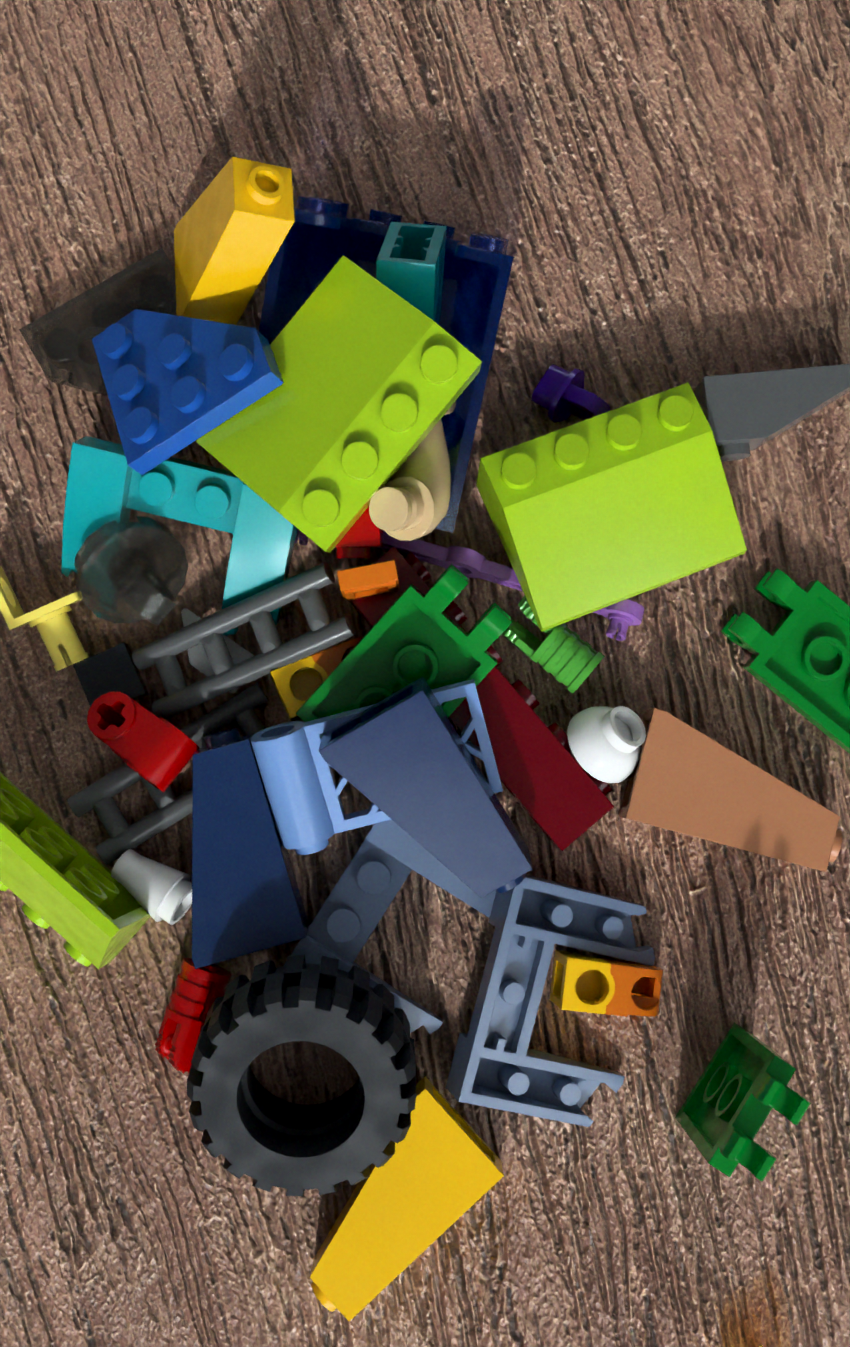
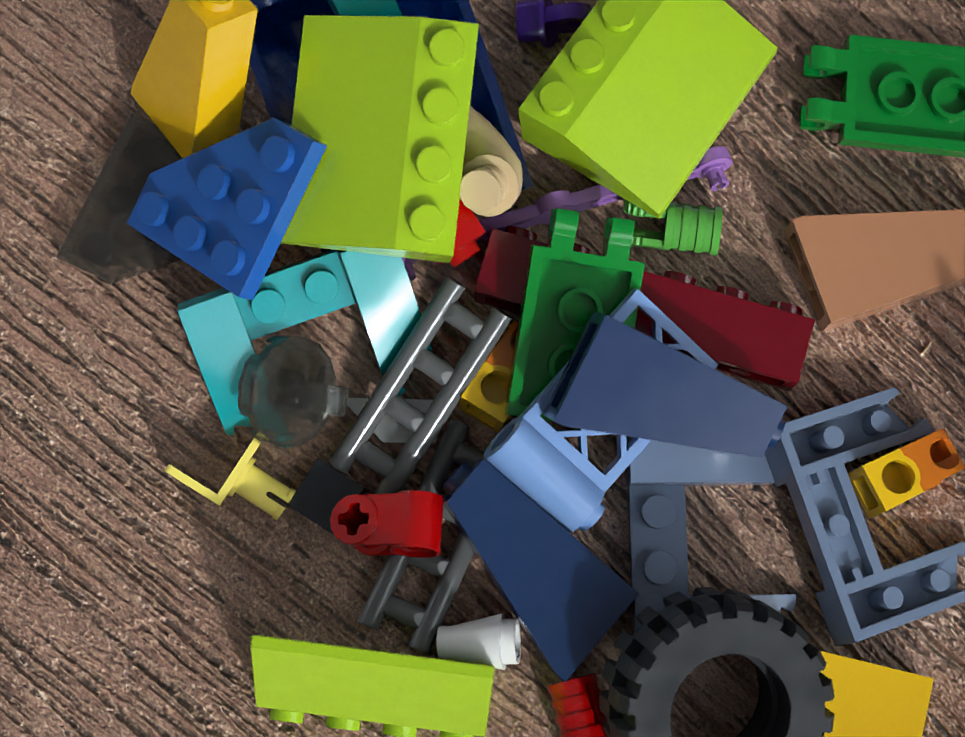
camera: 35 degrees left, 5 degrees down
orange tile [337,560,400,600] -> none
white piece [567,706,646,783] -> none

